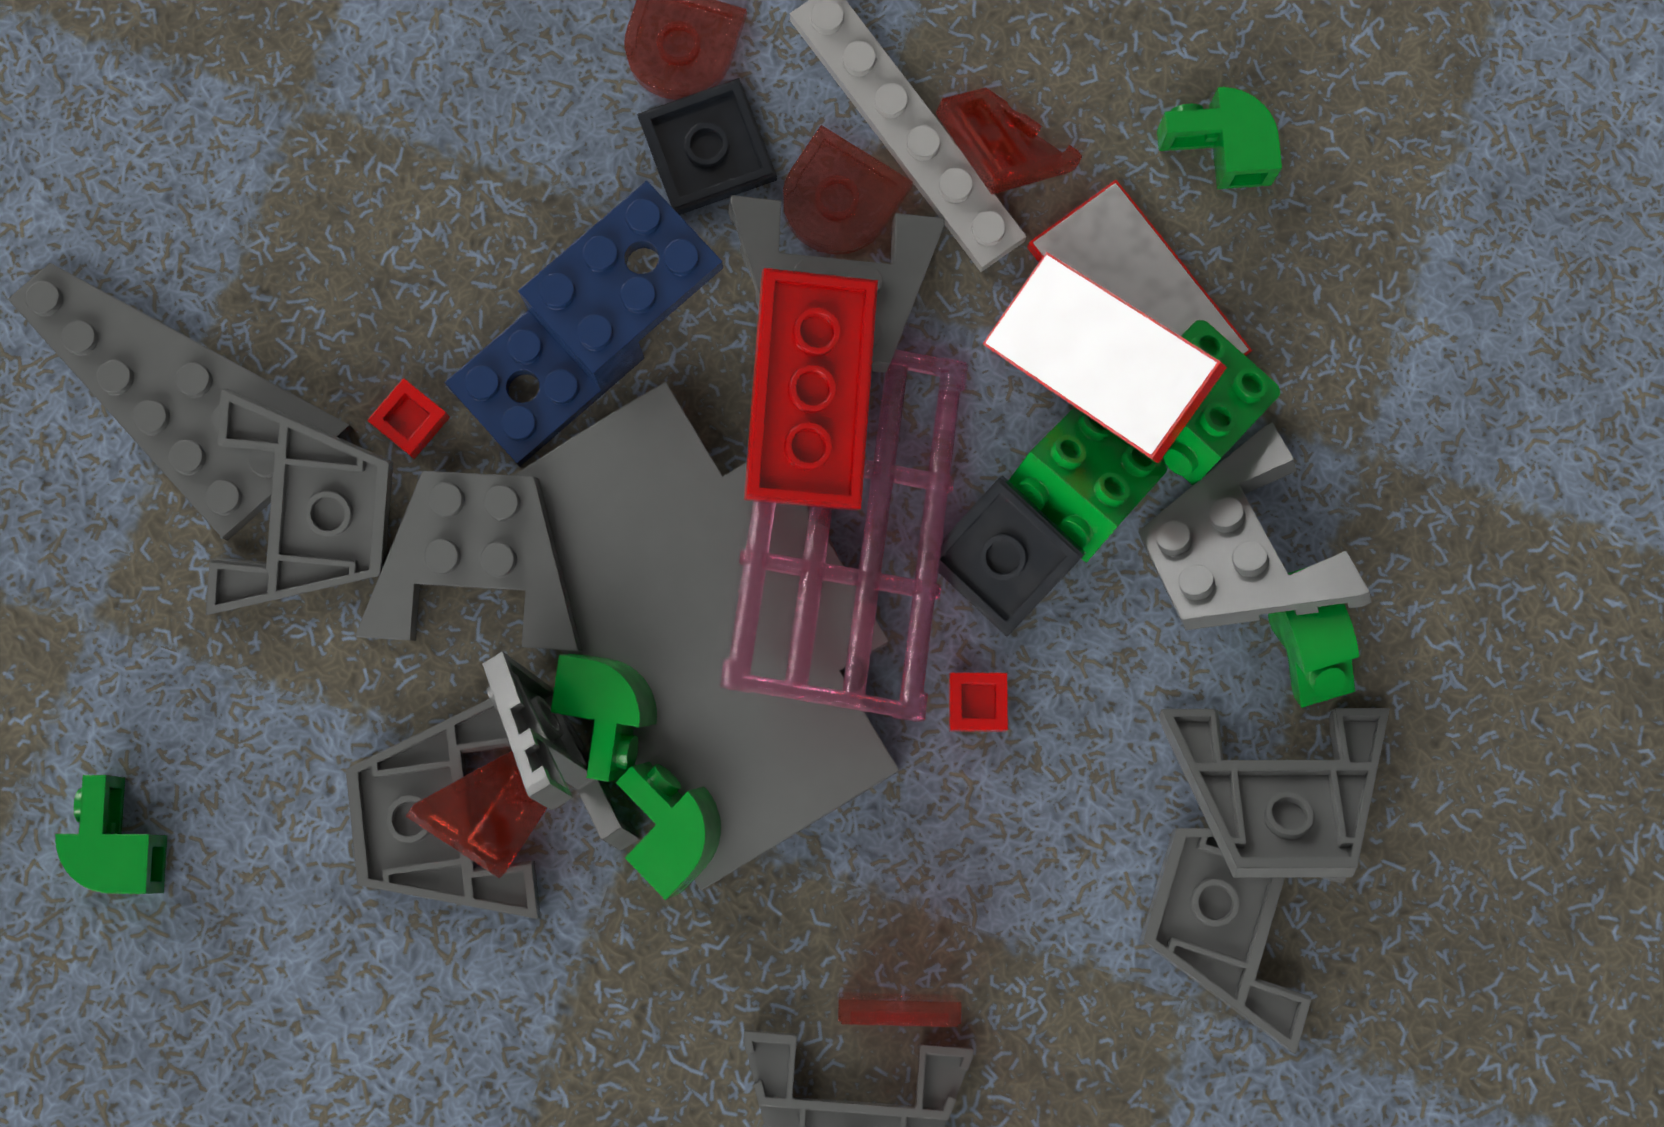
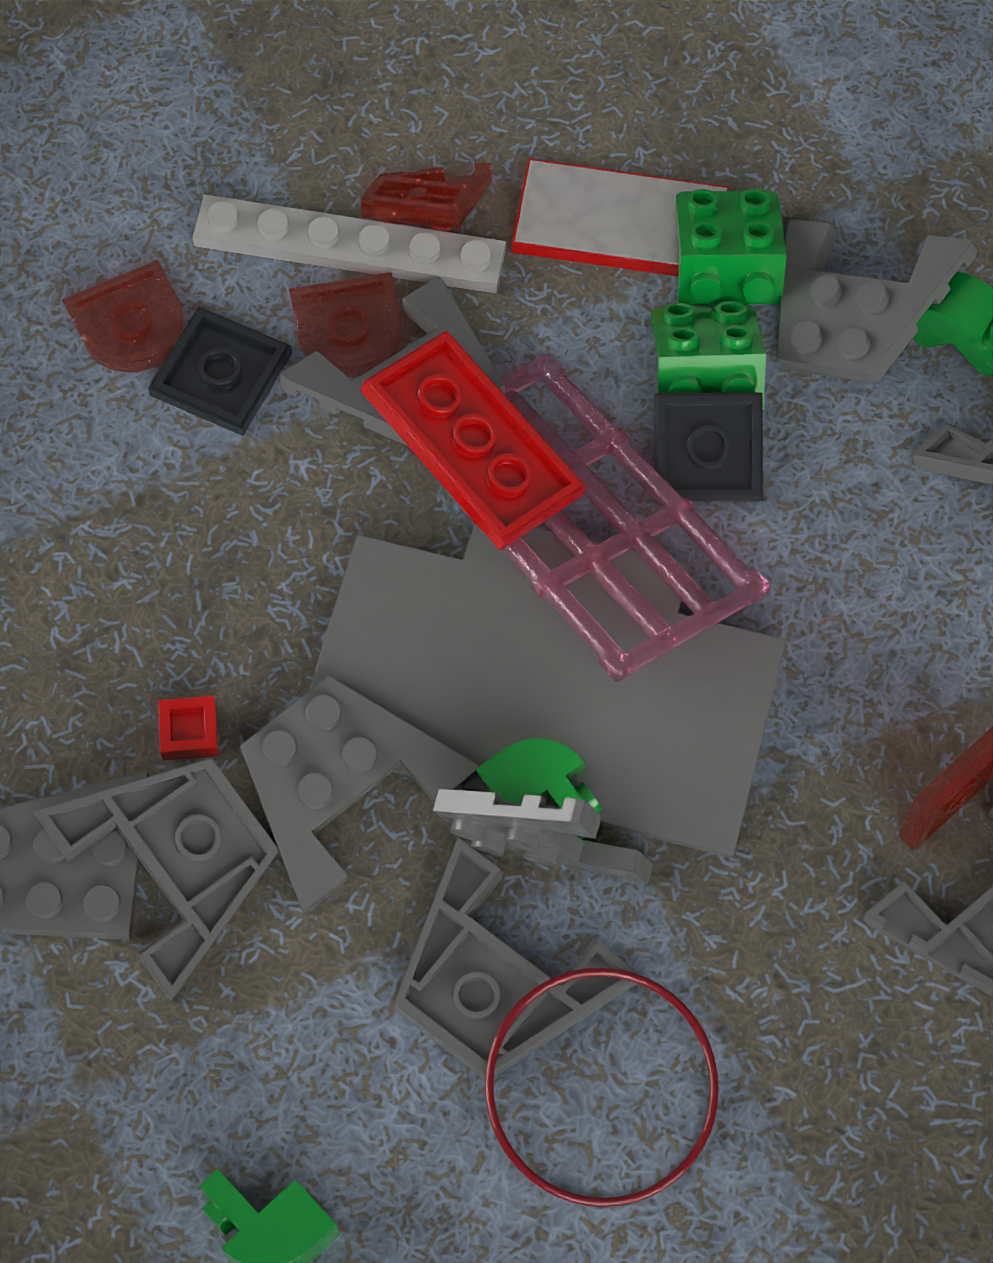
camera: 45 degrees left, 15 degrees down
clear red wing [406,751,547,878] -> none
dark blue bracket [444,180,723,467] -> none
green brick [616,762,721,900] -> none
red plate [949,673,1008,732] -> none
tile [983,252,1227,463] -> none
green brick [1157,87,1282,189] -> none
none -> dark red piece [485,967,719,1207]

